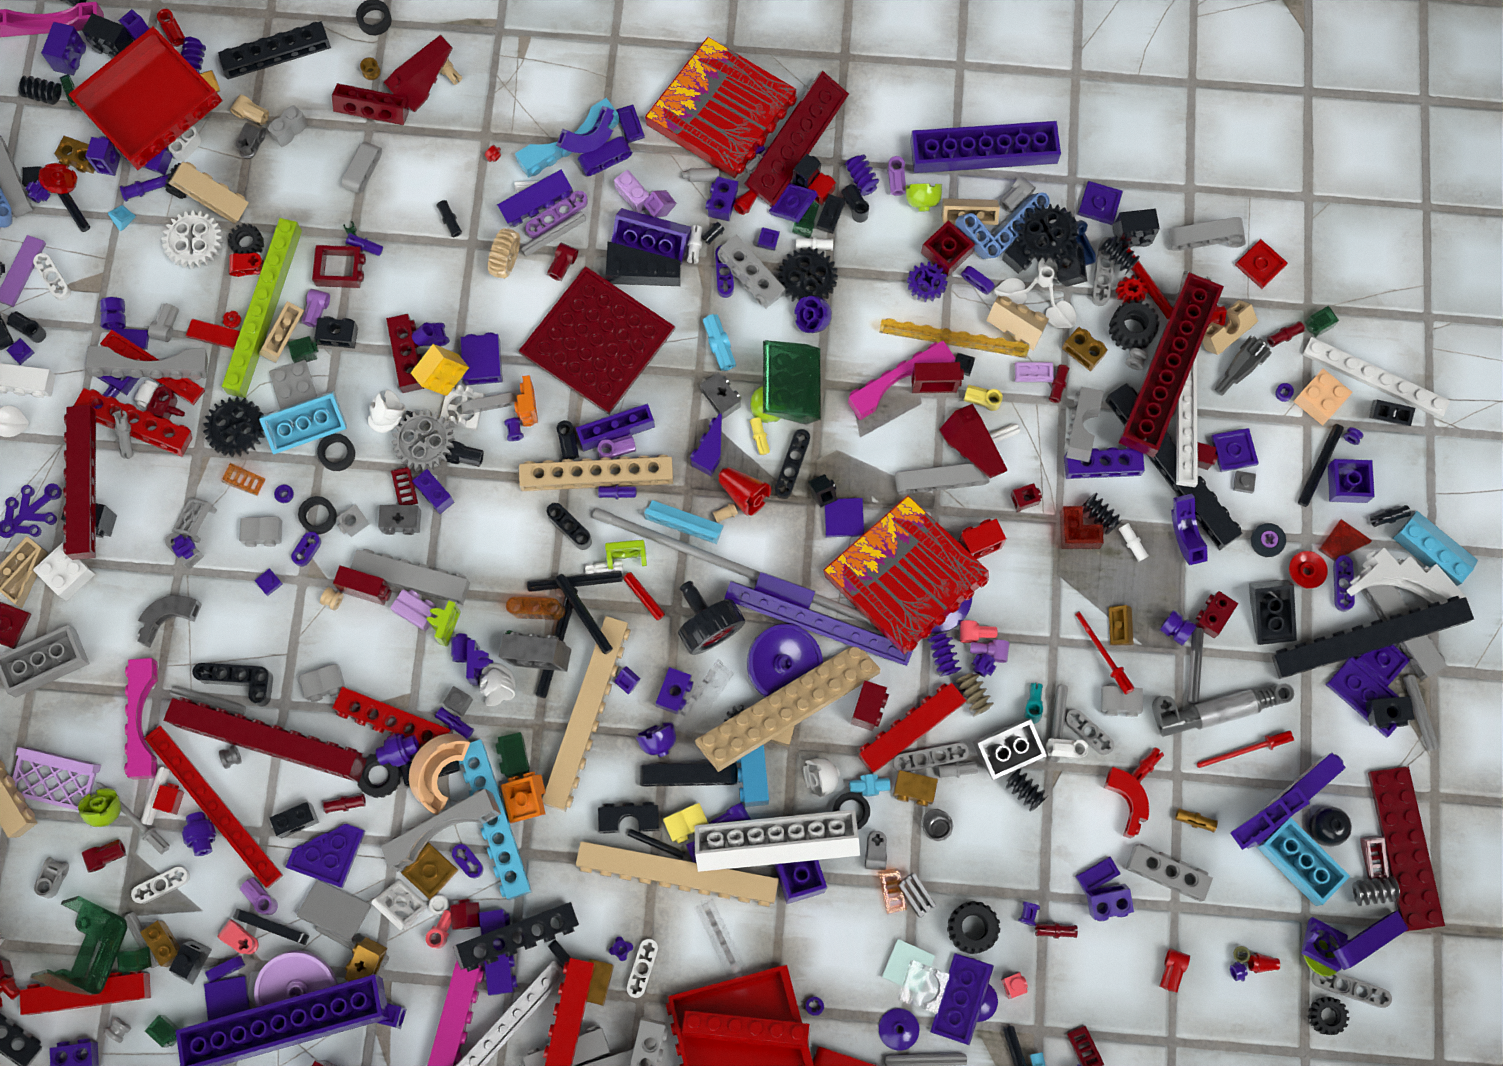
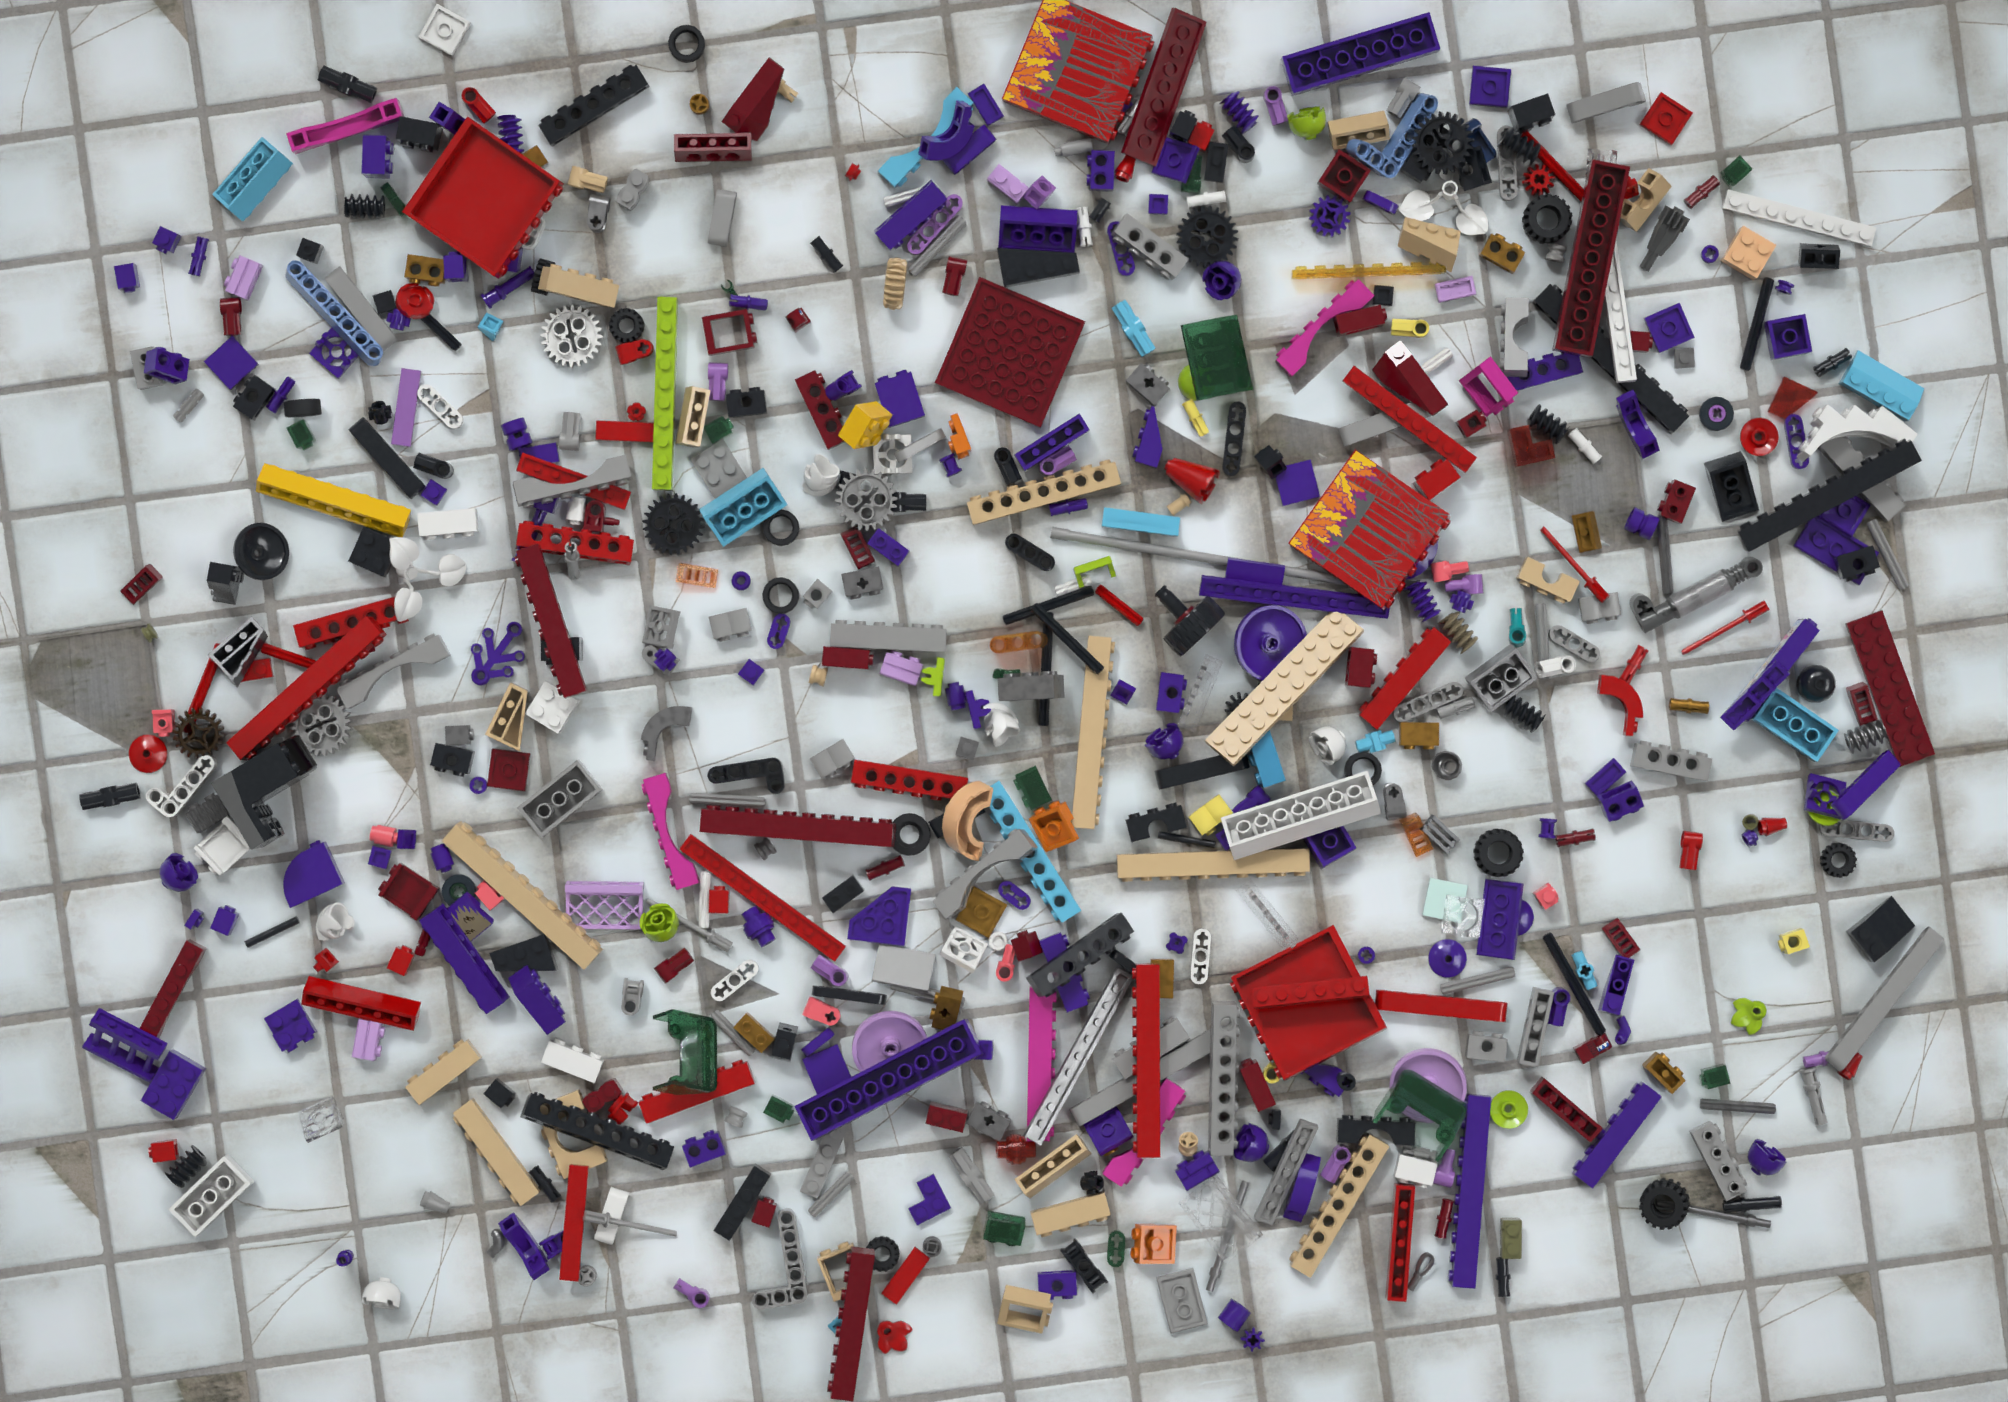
camera: 10 degrees left, 15 degrees up
clear green brick [116,946,152,972] -> none
dark purple piece [376,733,420,767] -> none
dark purple pin [435,707,474,739] -> none
dark red pin [1049,365,1070,403] -> none
none -> dark red leg [785,307,811,333]
none -> red plate [1342,366,1477,473]
none -> dark pink window [1459,356,1518,417]
none -> tan arch [1516,557,1580,604]

